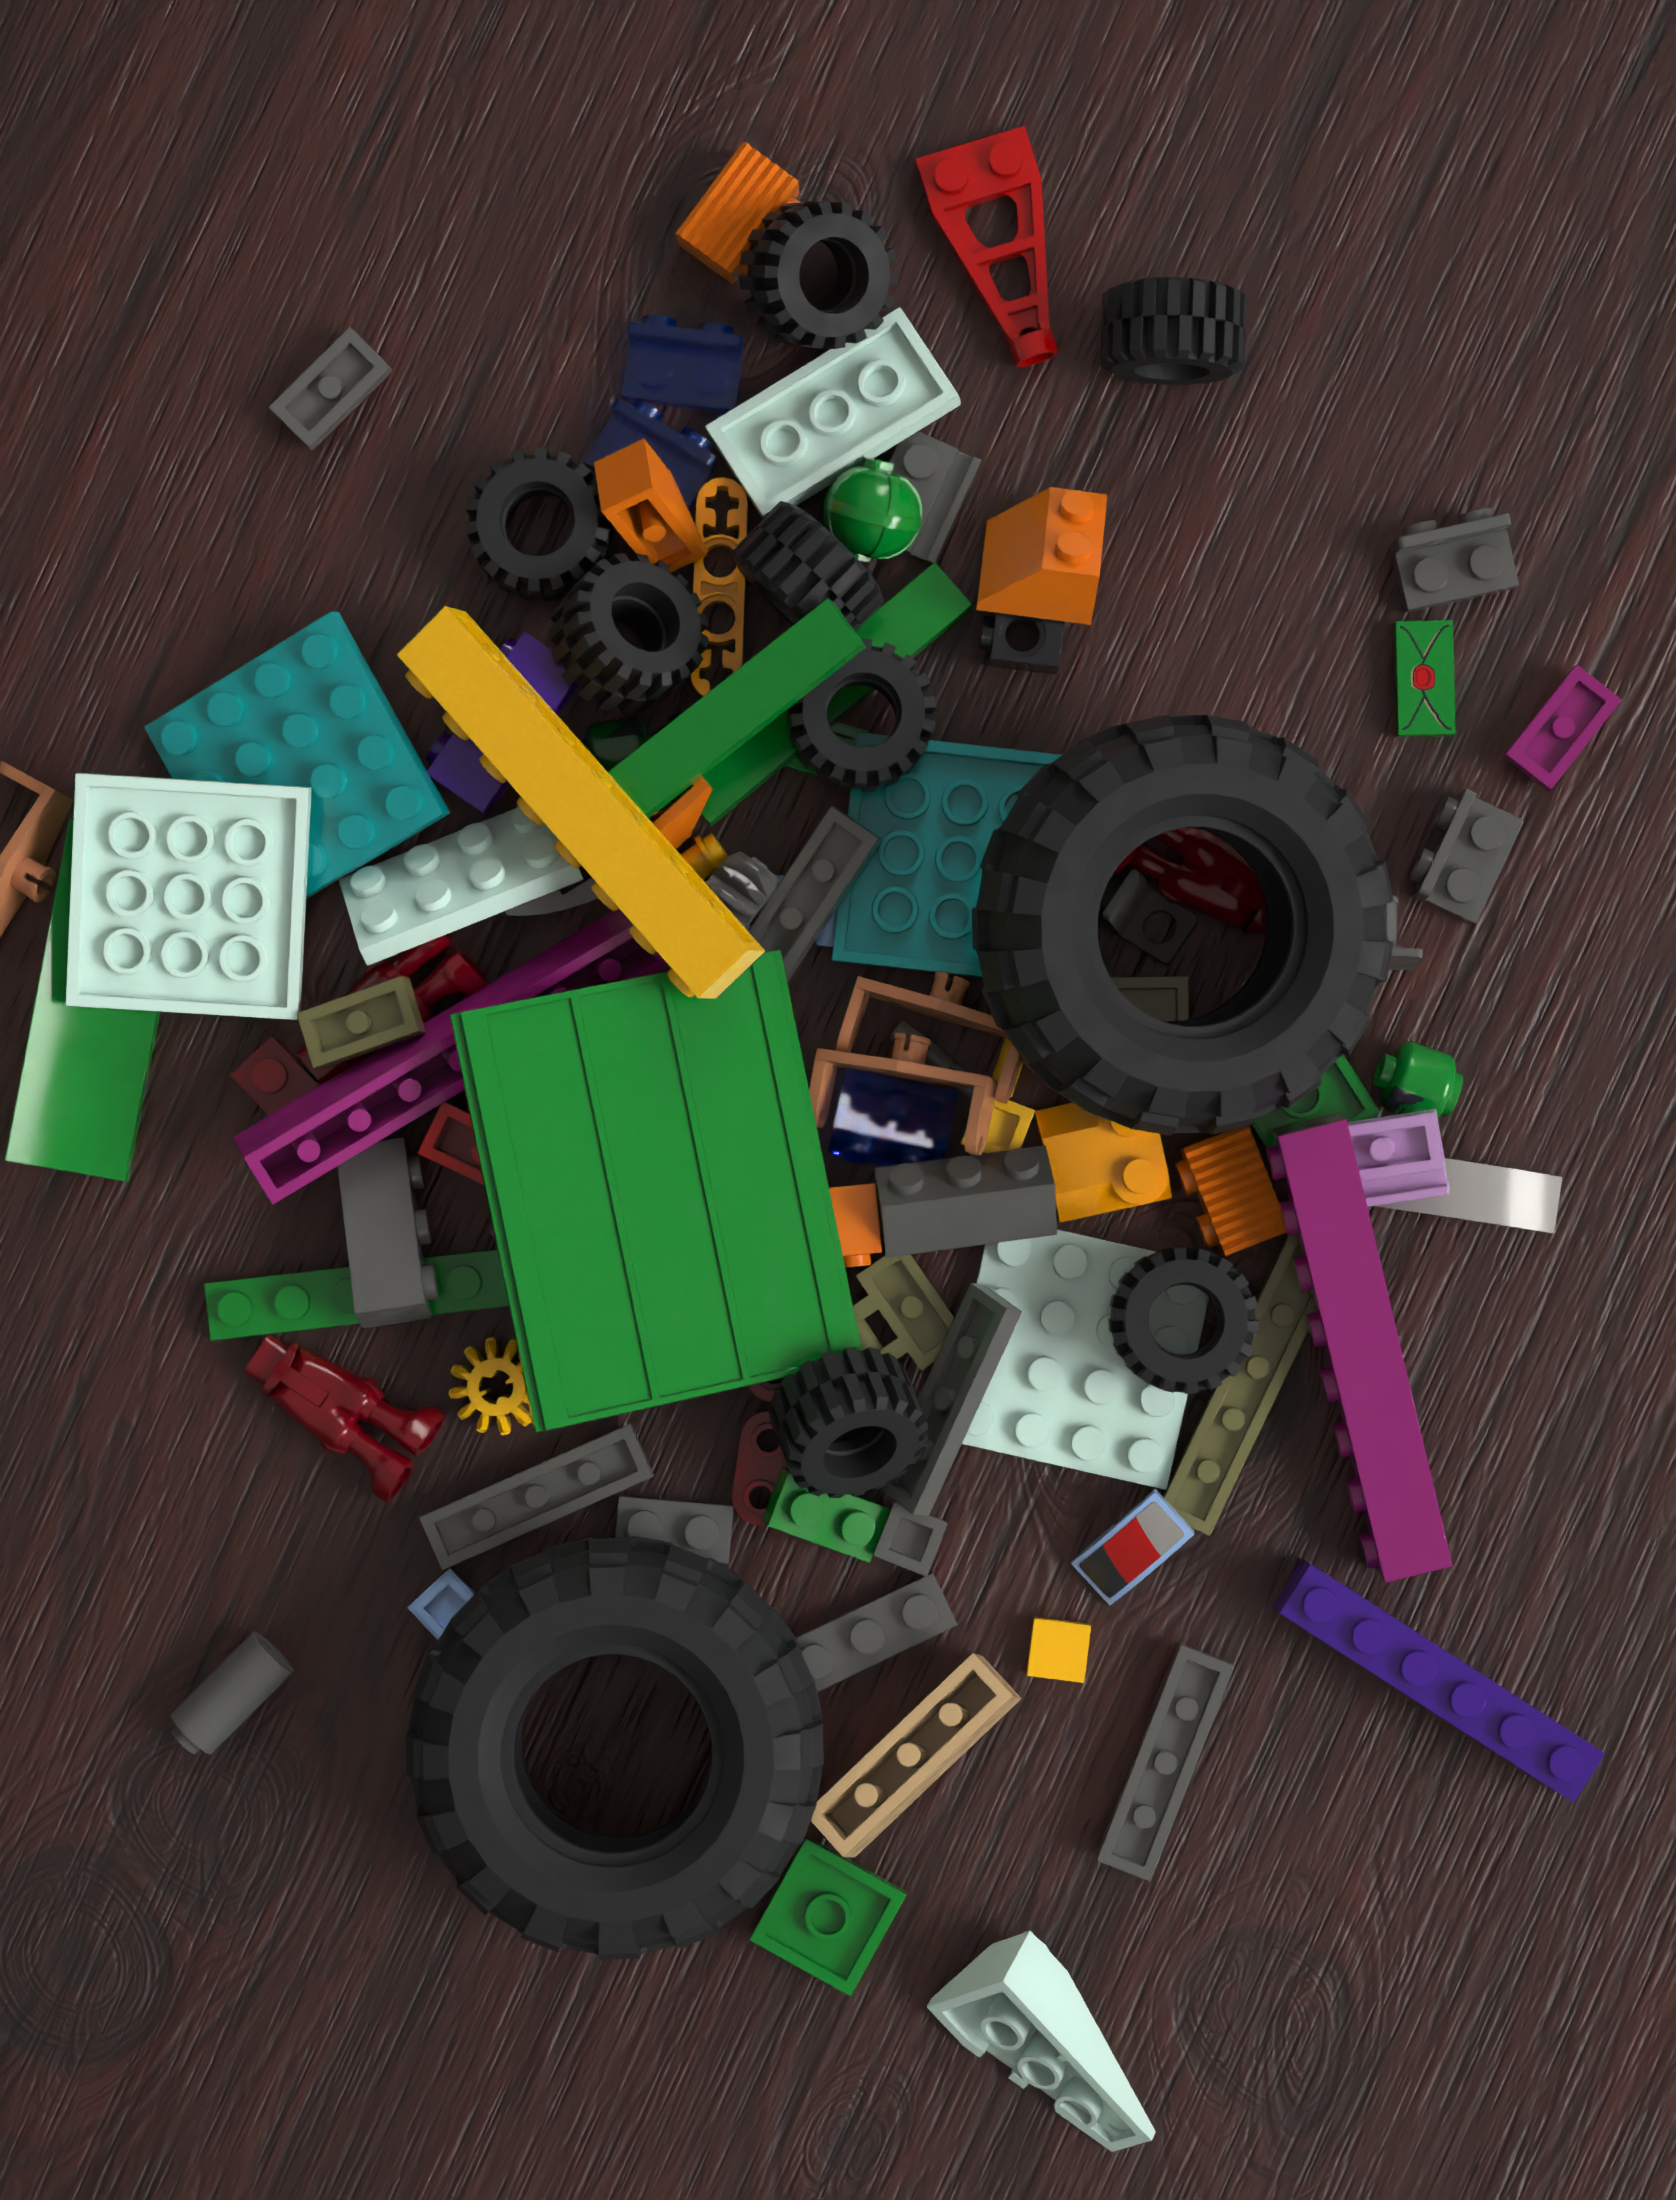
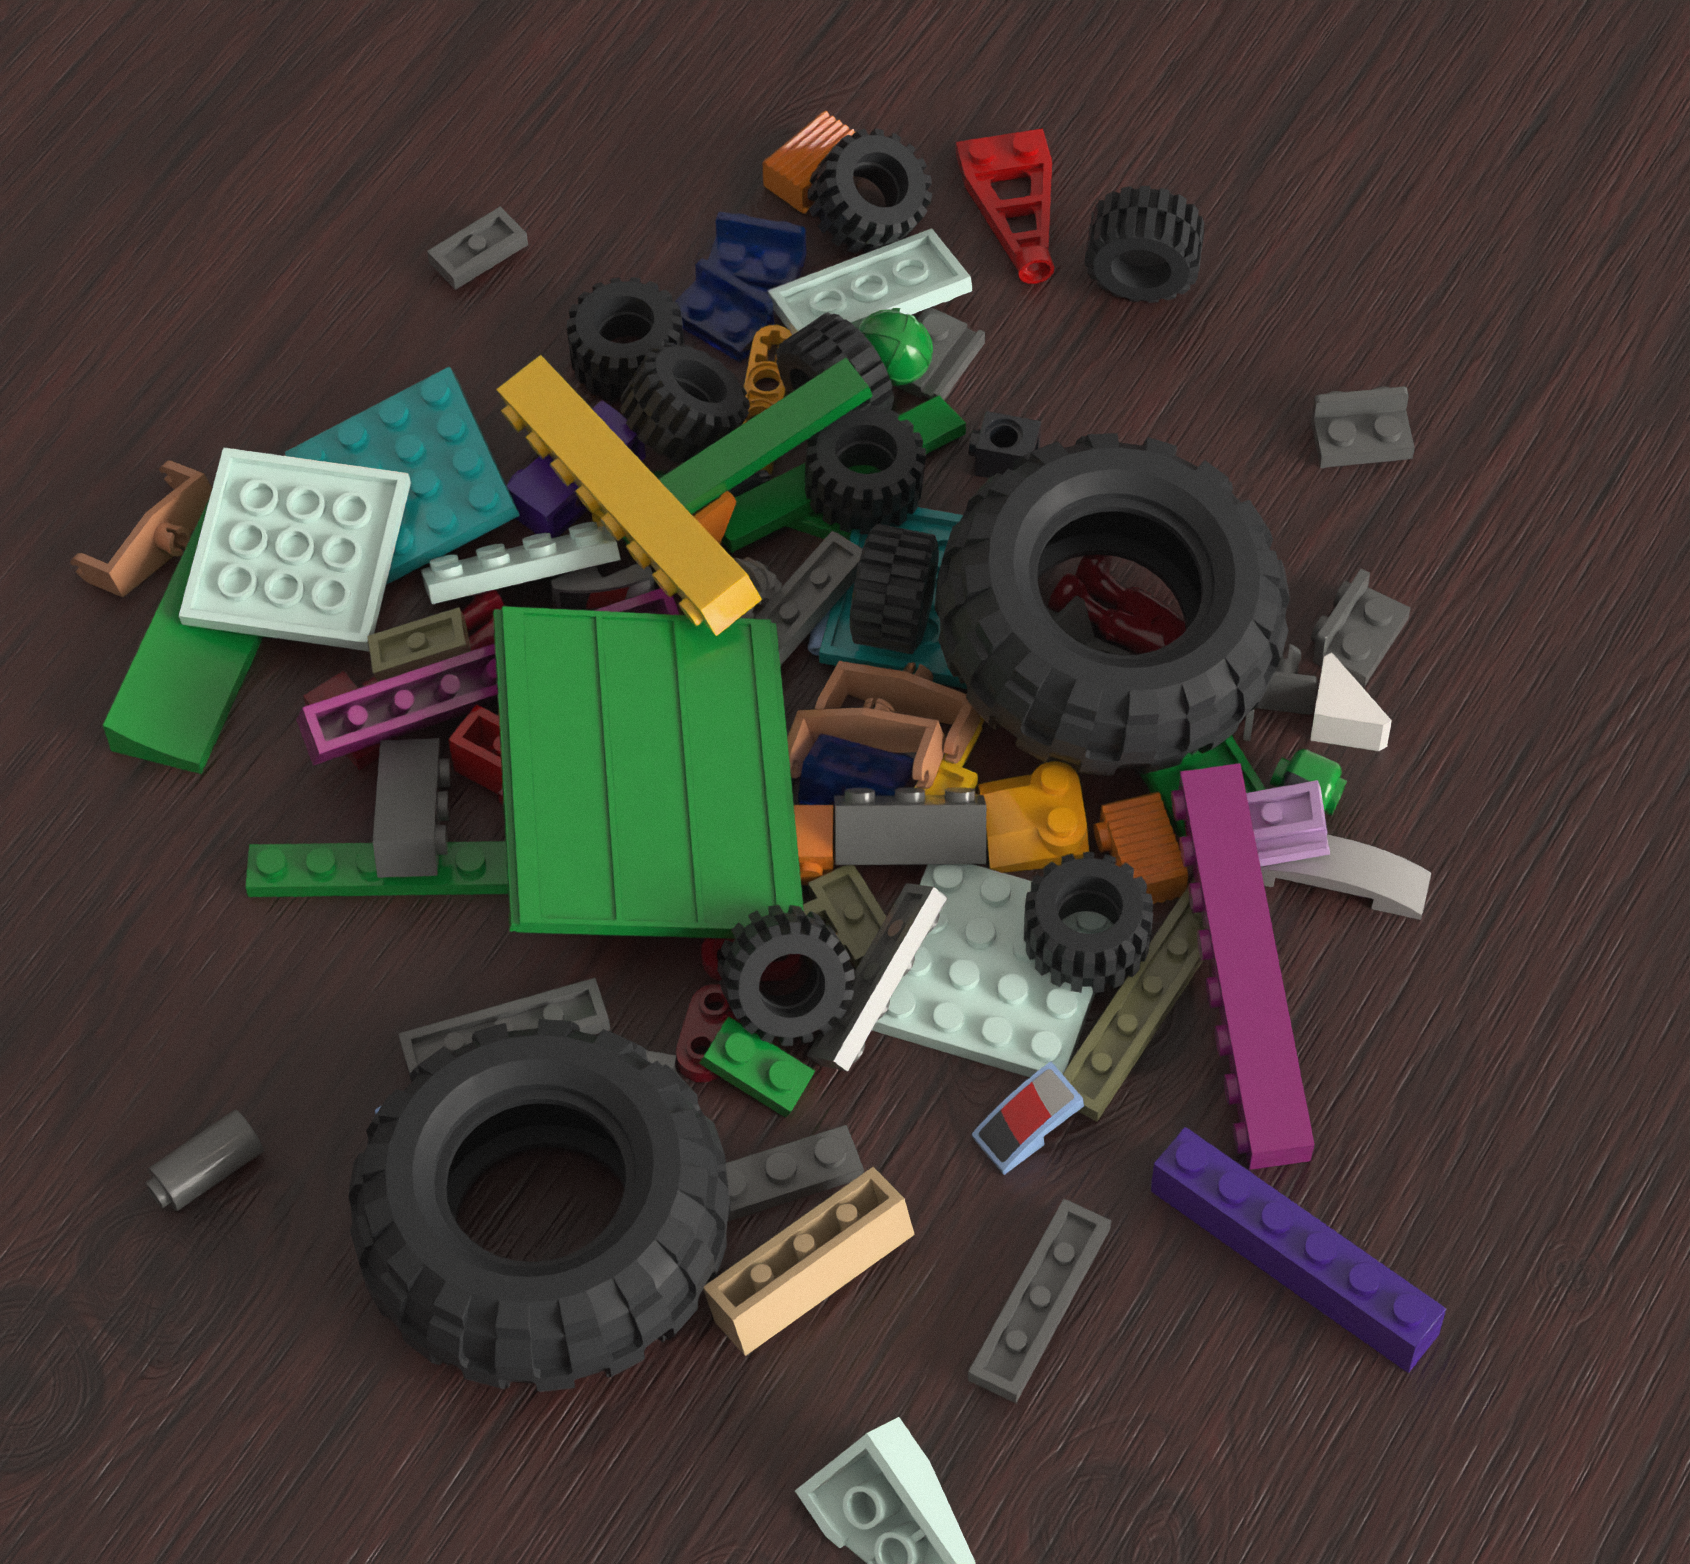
camera: 10 degrees right, 30 degrees down
dark red piece [244,1334,447,1503] -> none
yellow gear [449,1337,531,1435] -> none
orange slope [594,438,707,573] -> none
green plate [749,1835,907,1997] -> none
dark grey plate [873,1500,948,1577] -> none
orange slope [976,487,1107,625] -> none
yellow tile [1026,1617,1091,1683] -> none
green tile [1393,620,1456,738] -> none
magenta plate [1503,665,1622,792] -> none
none -> black tyre [850,524,939,654]
none -> white slope [1310,652,1392,751]

